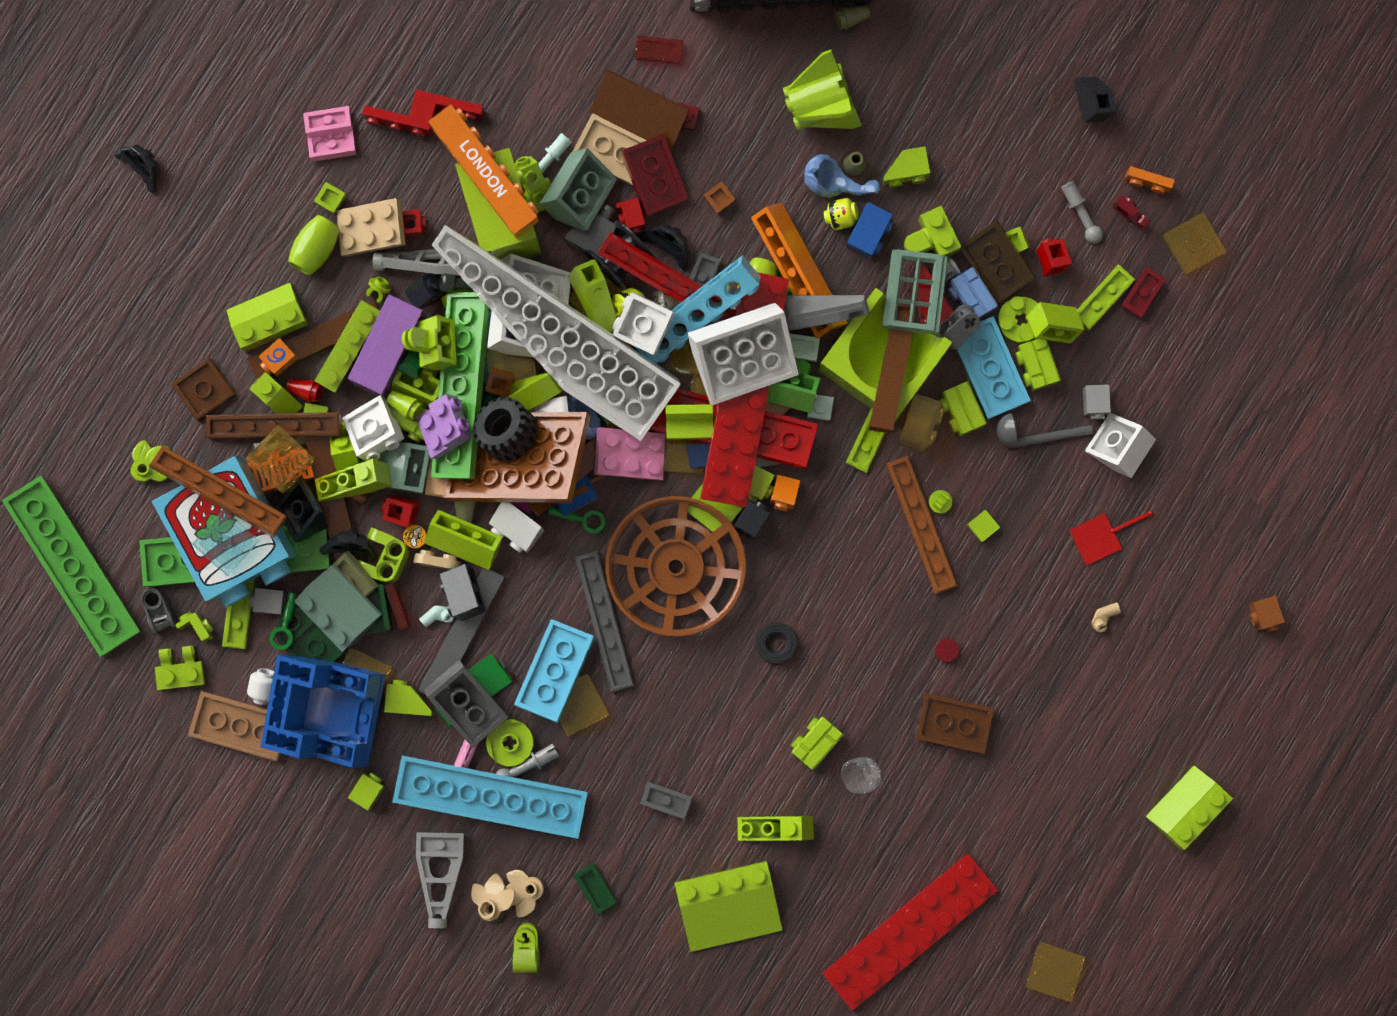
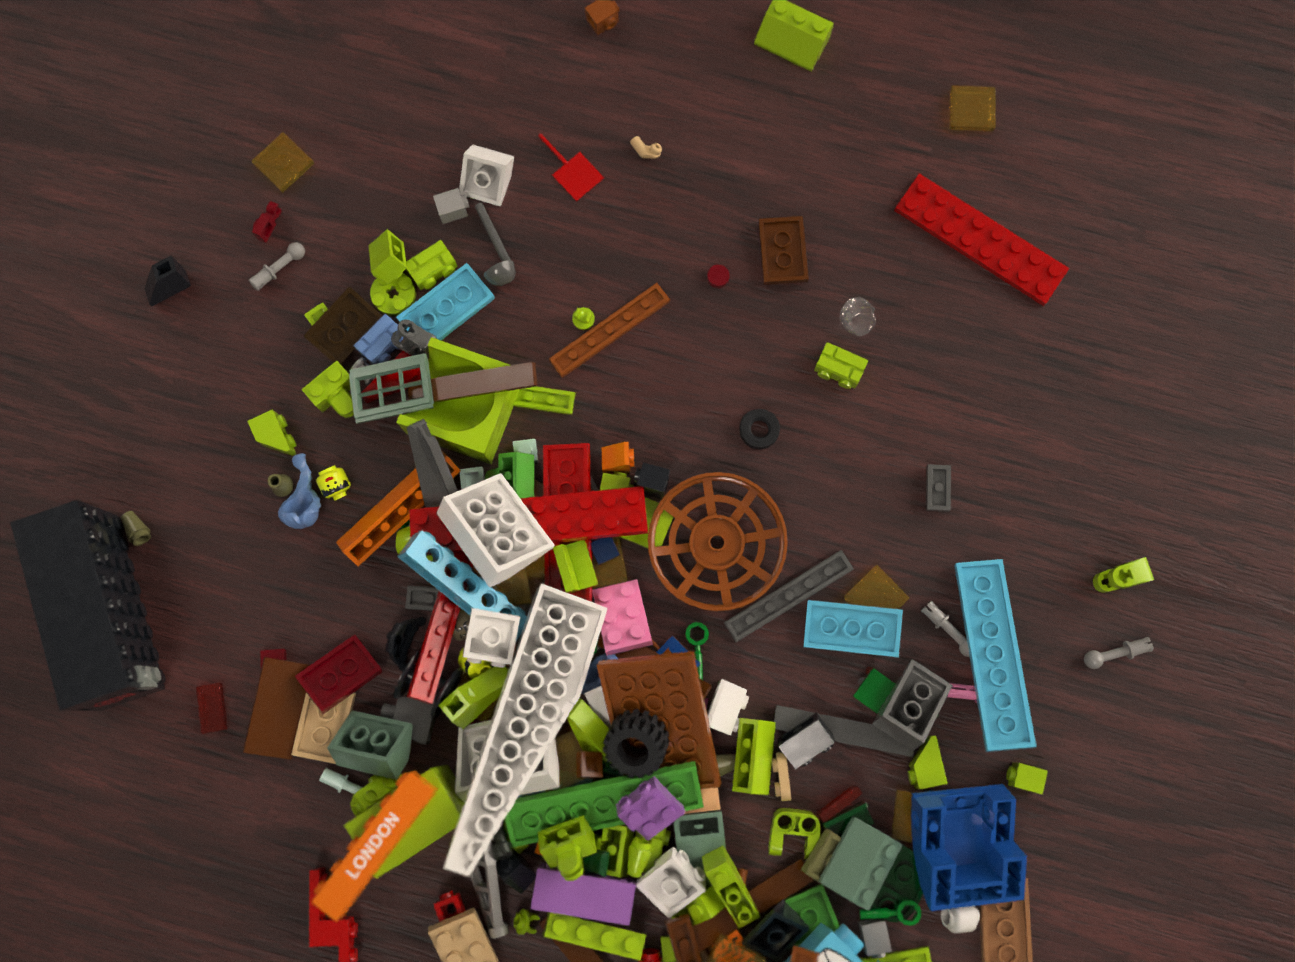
camera: 105 degrees left, 5 degrees down
black piece [319,530,377,561] -> none
red brick [381,495,420,527] -> none
tile [403,525,427,549] -> none
light grey plate [416,832,465,928] -> none
light aqua arm [419,605,454,628] -> none
tan plate [471,874,515,921] -> none
lime plate [486,719,534,766] -> none
tan plate [505,870,544,917] -> none
dark green tile [573,863,617,916] -> none
red brick [616,198,645,235] -> none
lime slope [675,861,782,952] -> none
dark orange plate [703,182,736,215] -> none
lime slope [737,816,814,841] -> none
lime brick [783,49,862,131] -> none
blue brick [846,202,894,259] -> none
clear yellow brick [898,394,944,452] -> none
lime brick [939,381,987,437] -> none
lime tile [967,510,1000,543] -> none
red brick [1036,238,1072,277] -> none
lime tile [1077,264,1136,331] -> none
dark red plate [1121,267,1165,319] -> none
orange plate [1124,166,1175,194] -> none
none -> light grey pin [1084,637,1153,669]

